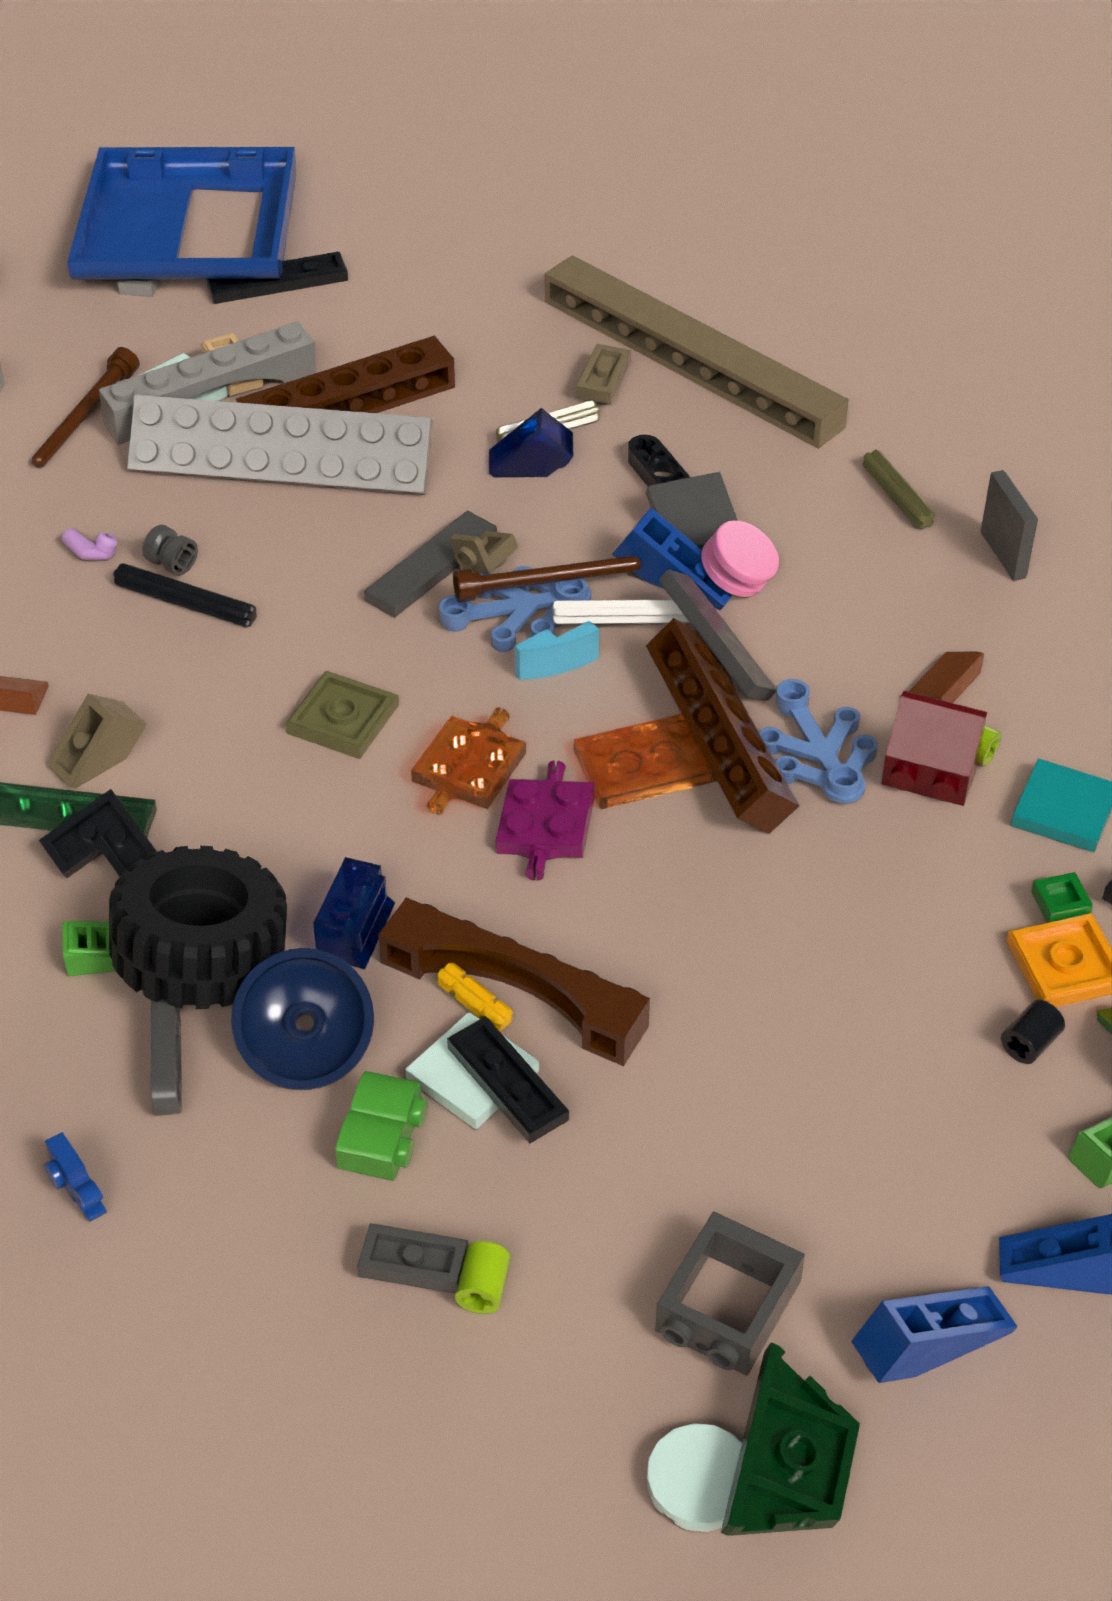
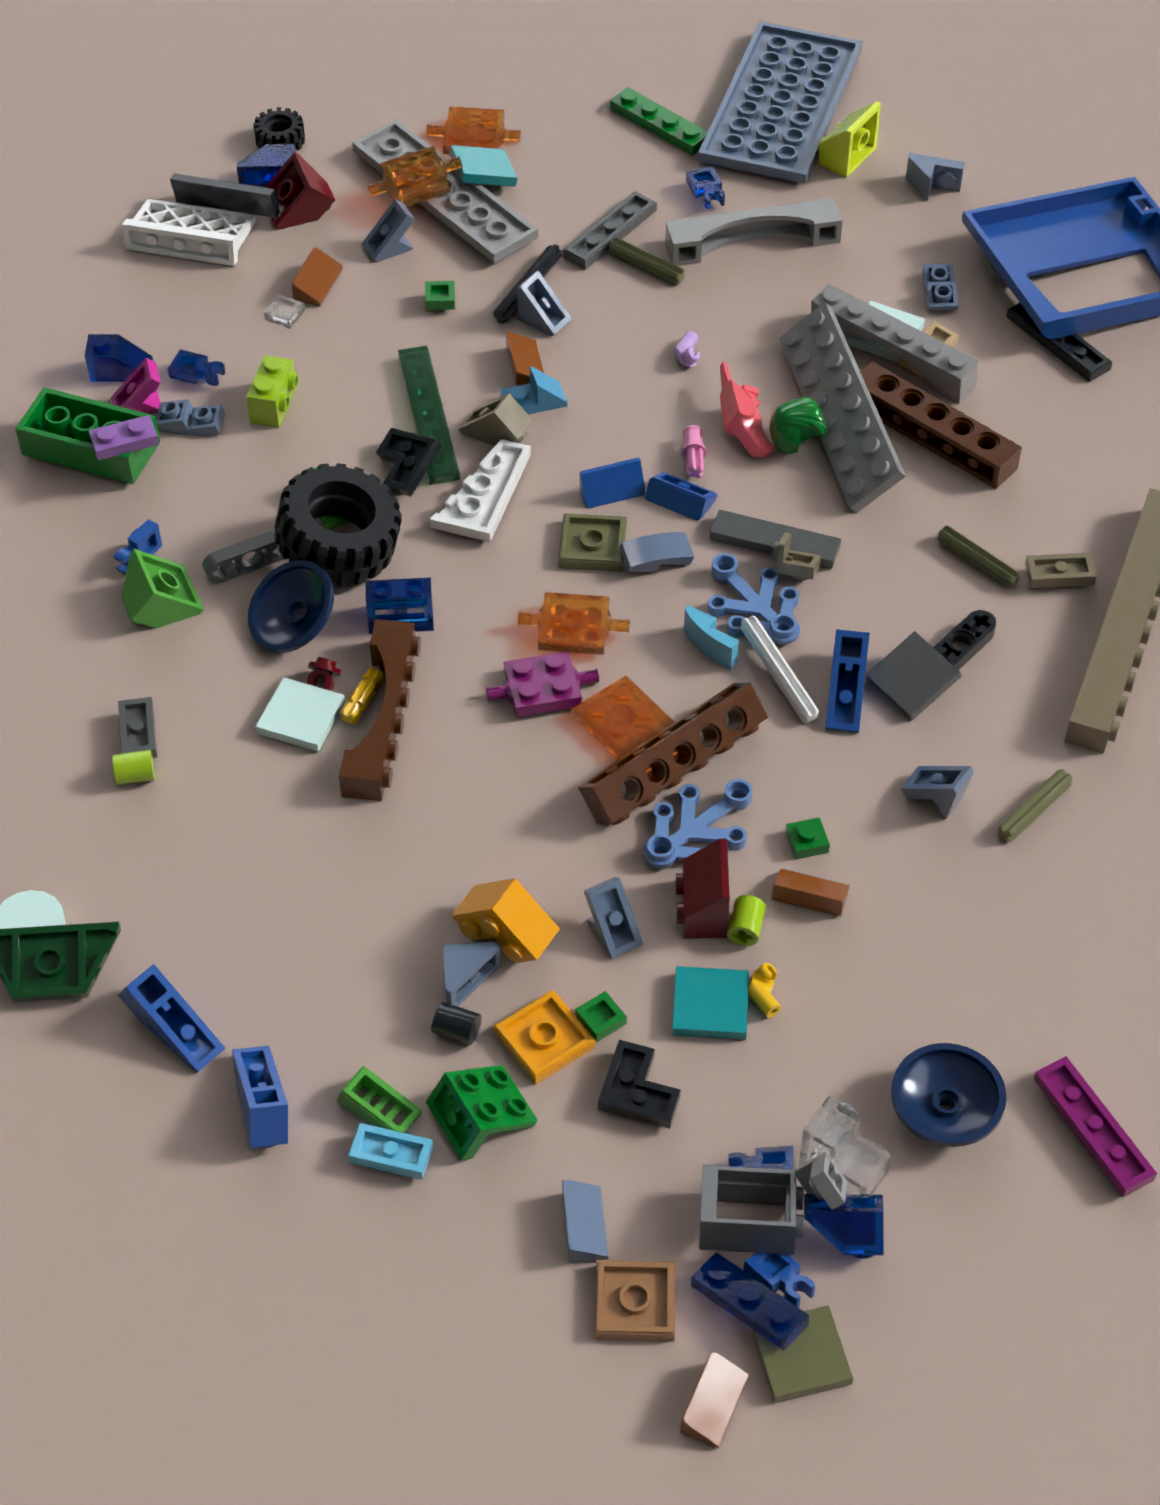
camera: 70 degrees right, 5 degrees up
reddish brown piece [32,347,140,468] -> none
black axle [113,563,257,627] -> none
dark grey wheel [142,524,198,576] -> none
bright green brick [335,1071,428,1181] -> none
black tile [447,1016,569,1144] -> none
reddish brown piece [453,556,641,603] -> none
clear blue slope [489,408,574,478] -> none
dark grey window [655,1211,805,1376] -> none
dark grey tile [659,569,777,700] -> none
bright pink head [701,520,779,597] -> none
dark grey tile [981,470,1038,581] -> none
none -> bright green slope [121,549,204,628]
none -> dark red plate [307,657,341,691]
none -> white wing [430,439,531,542]
none -> sand blue slope [443,941,501,1006]
none -> light orange brick [451,878,560,963]
none -> dark azure slope [501,366,567,414]
none -> blue slope [579,457,645,508]
none -> sand blue slope [584,877,643,958]
none -> sand blue slope [619,532,694,572]
none -> blue slope [645,472,718,520]
none -> bright pink axle [682,425,706,479]
none -> coral animal [719,362,775,458]
none -> yellow arm [748,963,781,1018]
none -> green hair [769,397,827,454]
none -> green plate [785,817,830,860]
none -> sand blue slope [901,766,974,819]
none -> sand blue slope [922,264,958,310]

